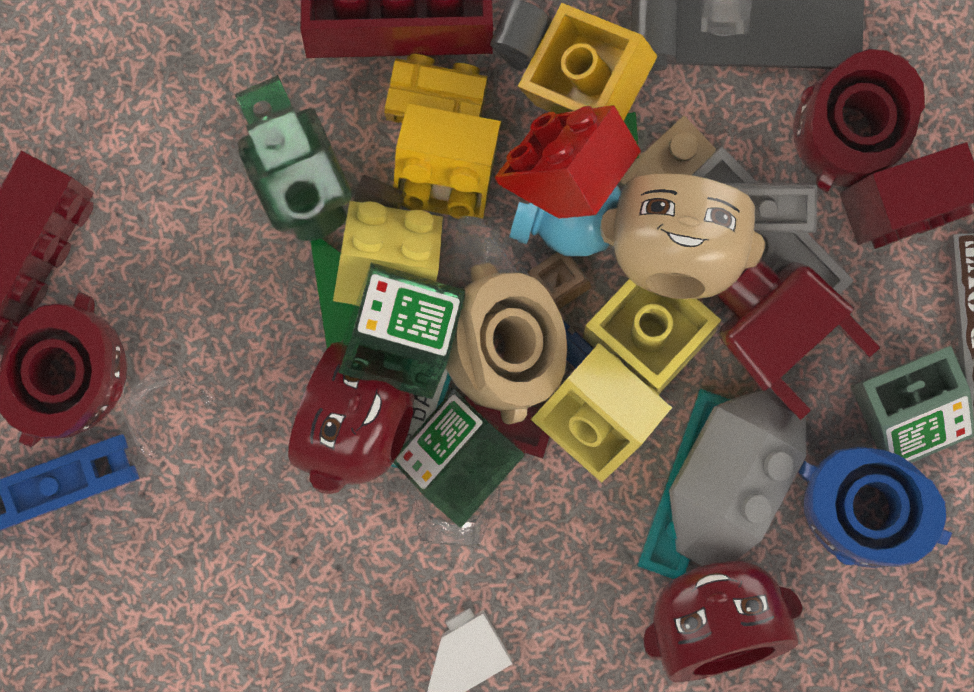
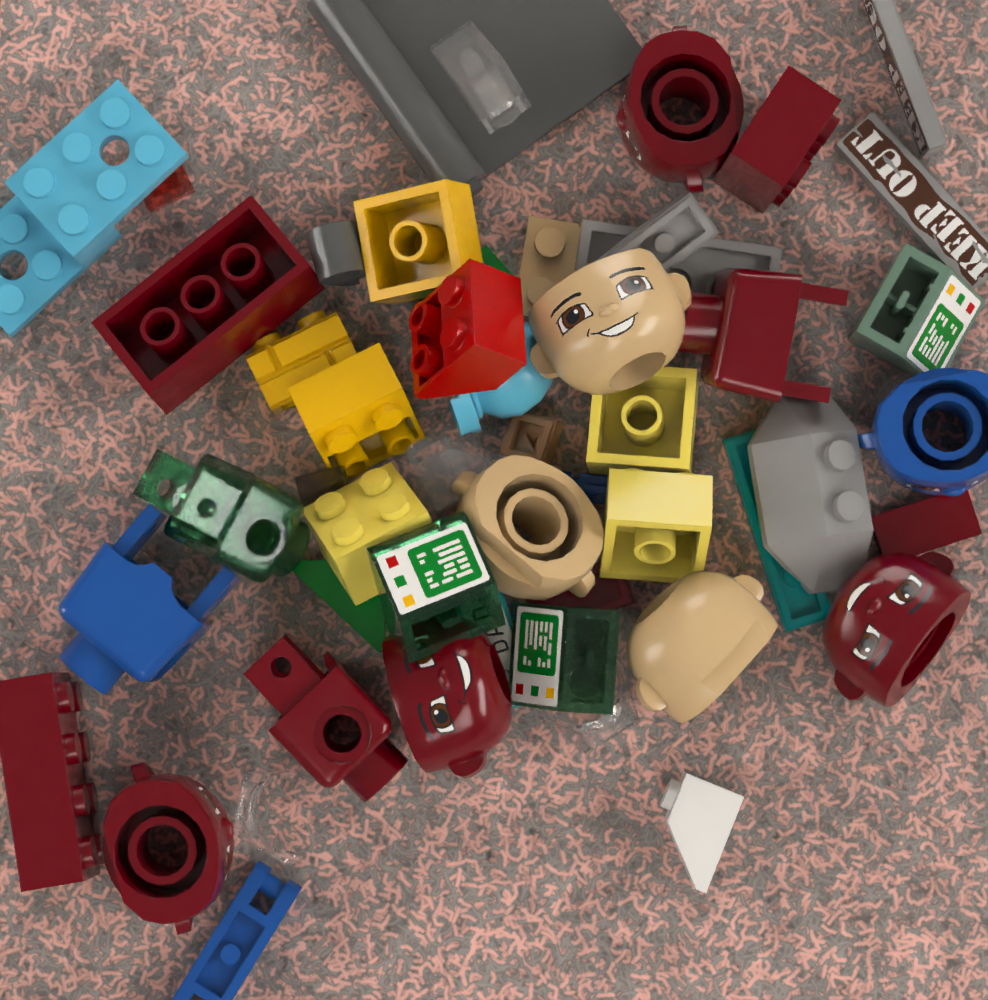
camera: 35 degrees left, 0 degrees up
none -> blue piece [59,504,241,695]
none -> dark red piece [243,634,409,803]
none -> tan piece [626,571,778,723]
none -> dark red tile [871,490,982,556]

